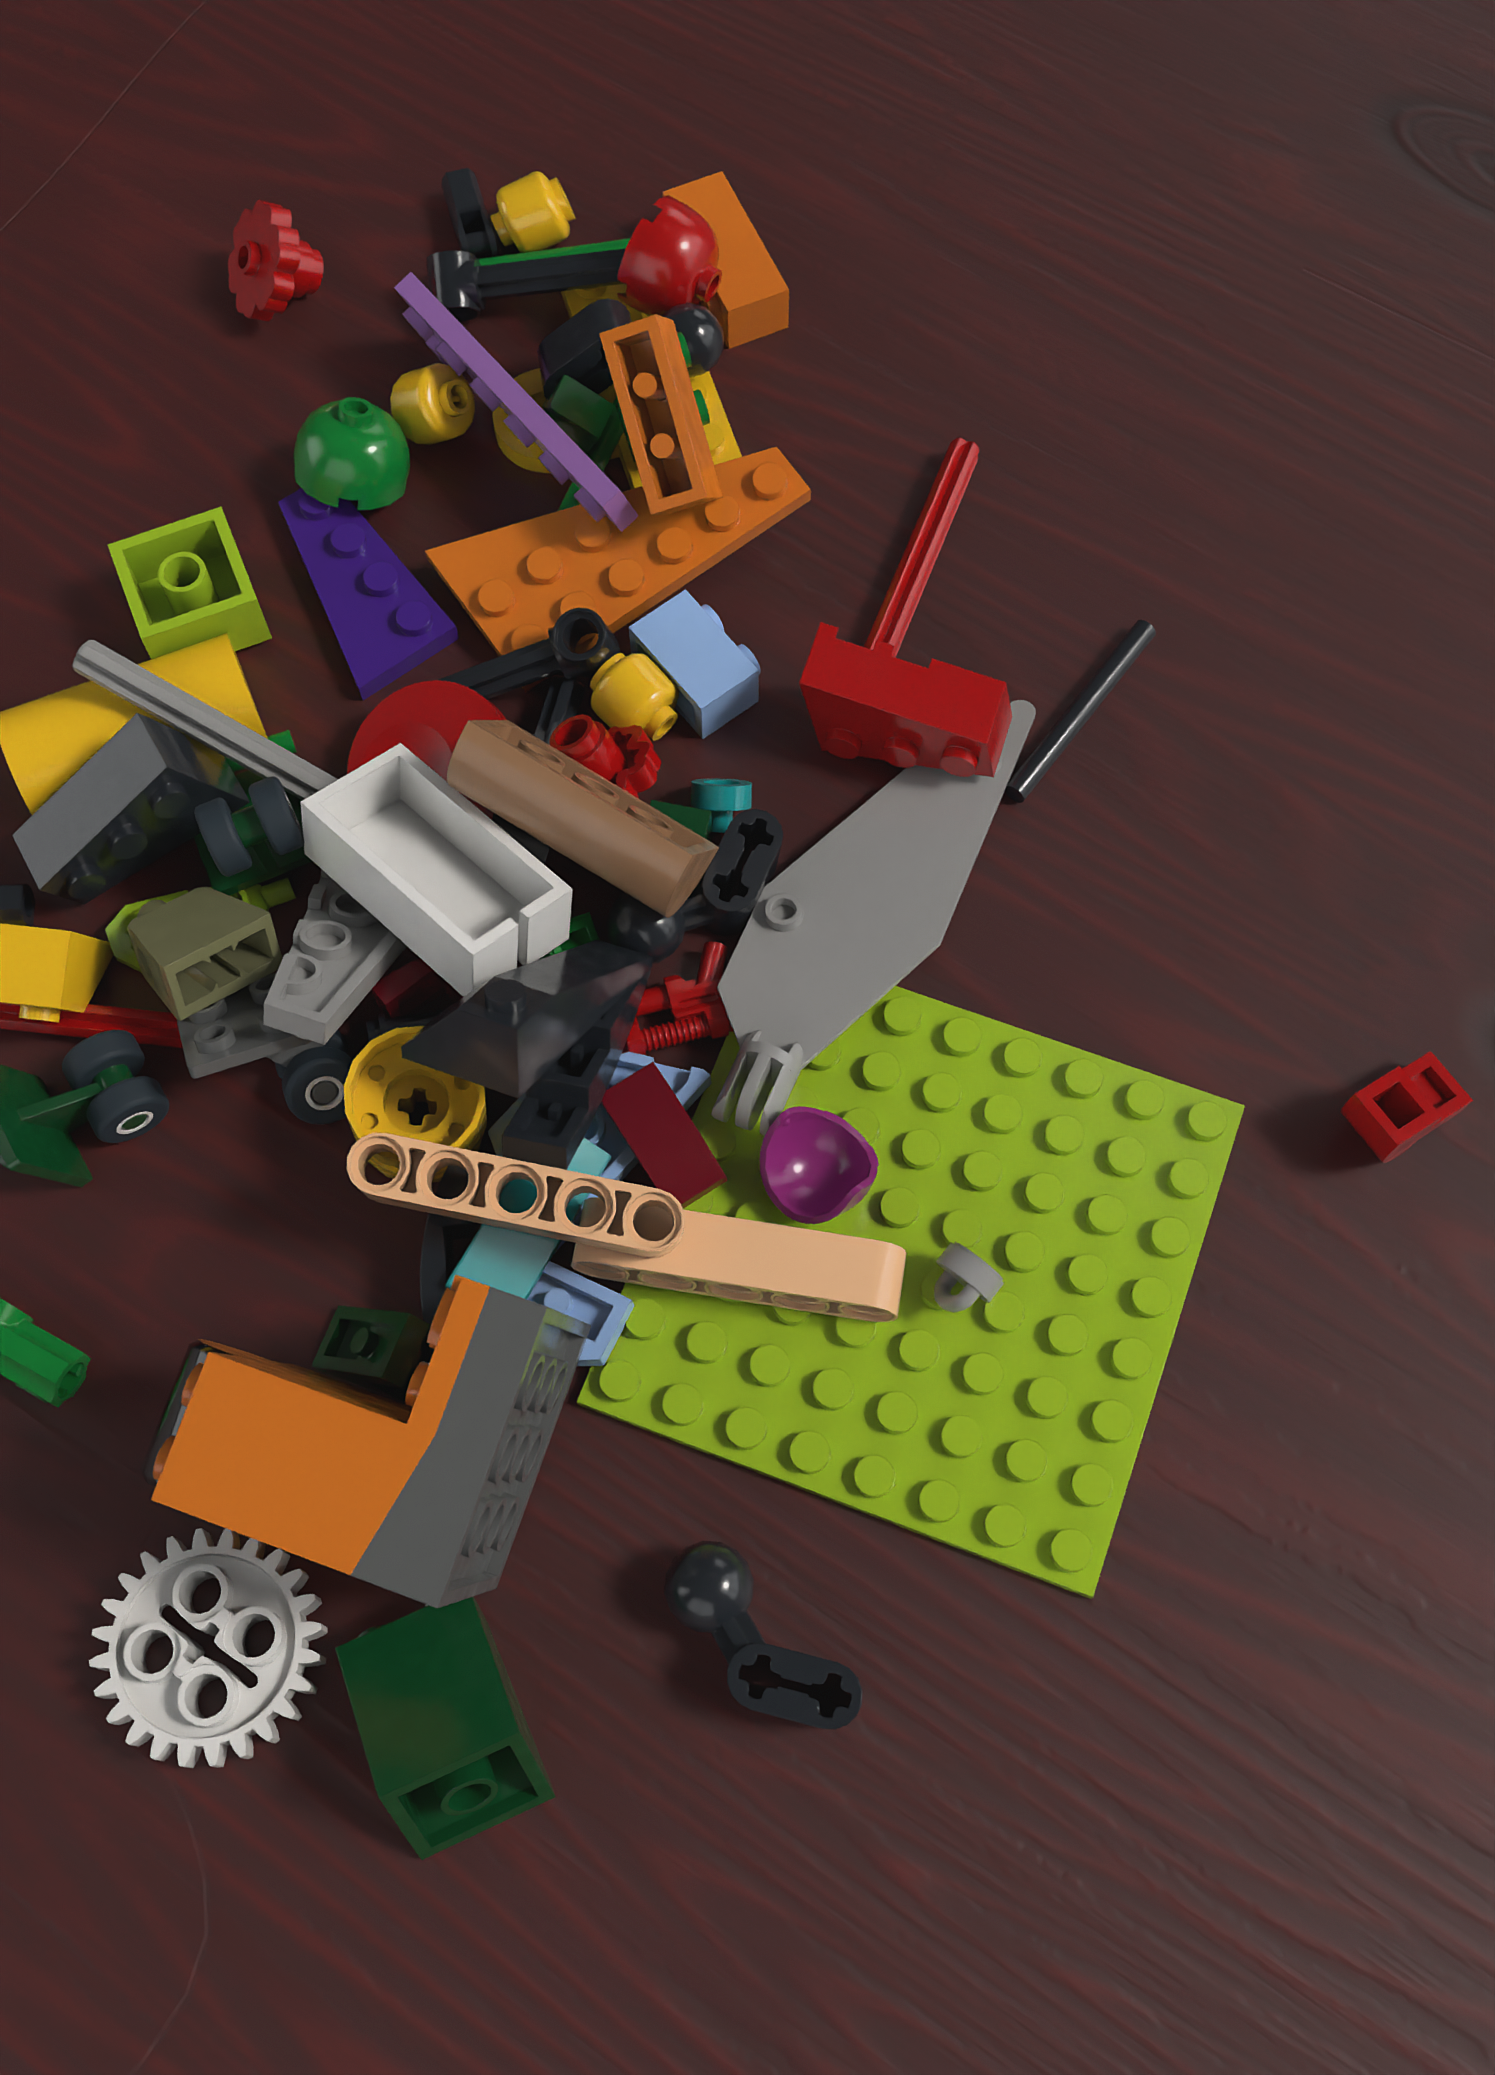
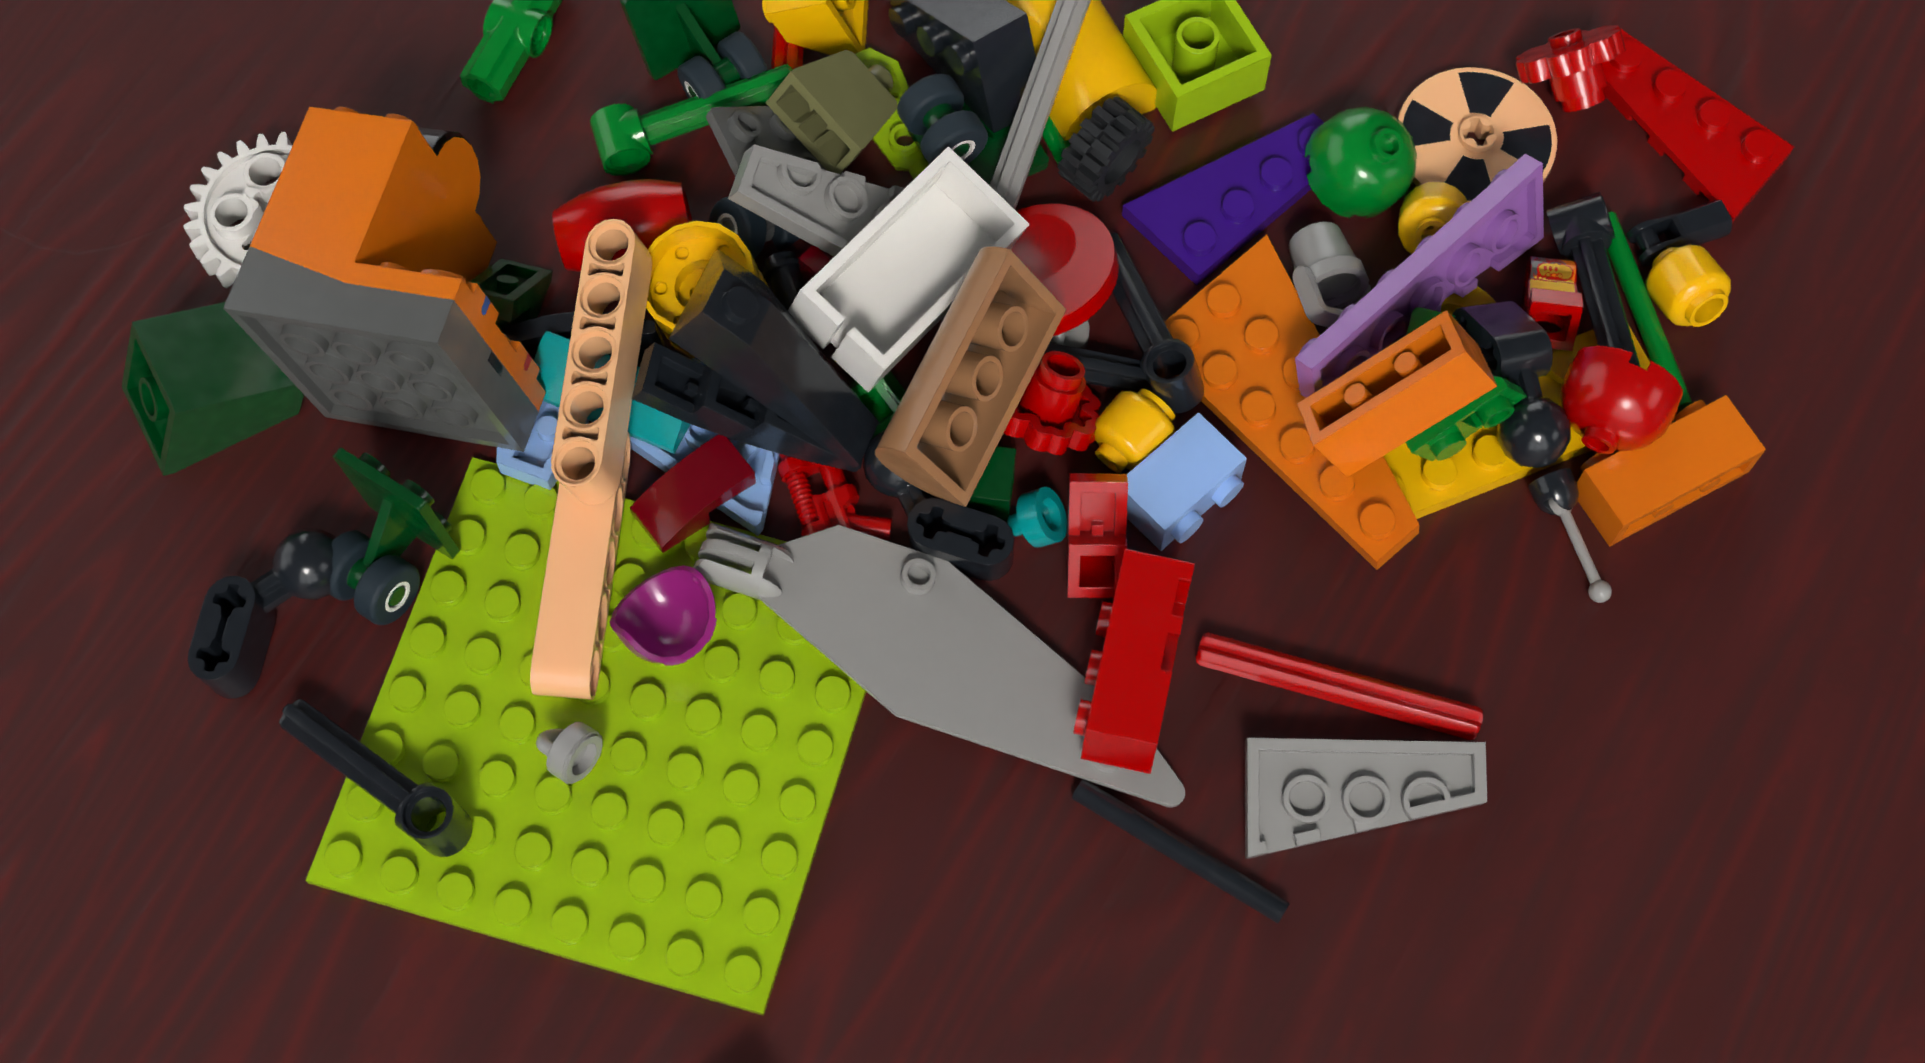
camera: 85 degrees right, 0 degrees up
none -> black axle [279,699,472,857]
none -> plate [330,447,460,625]
none -> red piece [552,179,693,272]
none -> green axle [590,64,792,176]
none -> black tyre [1058,96,1155,202]
none -> red brick [1066,473,1128,598]
none -> light grey wing [1245,738,1487,859]
none -> light grey piece [1288,222,1371,328]
none -> piece [1398,67,1557,202]
none -> red leg [1521,256,1584,351]
none -> hinge [1528,468,1612,603]
none -> red wing [1602,28,1794,223]

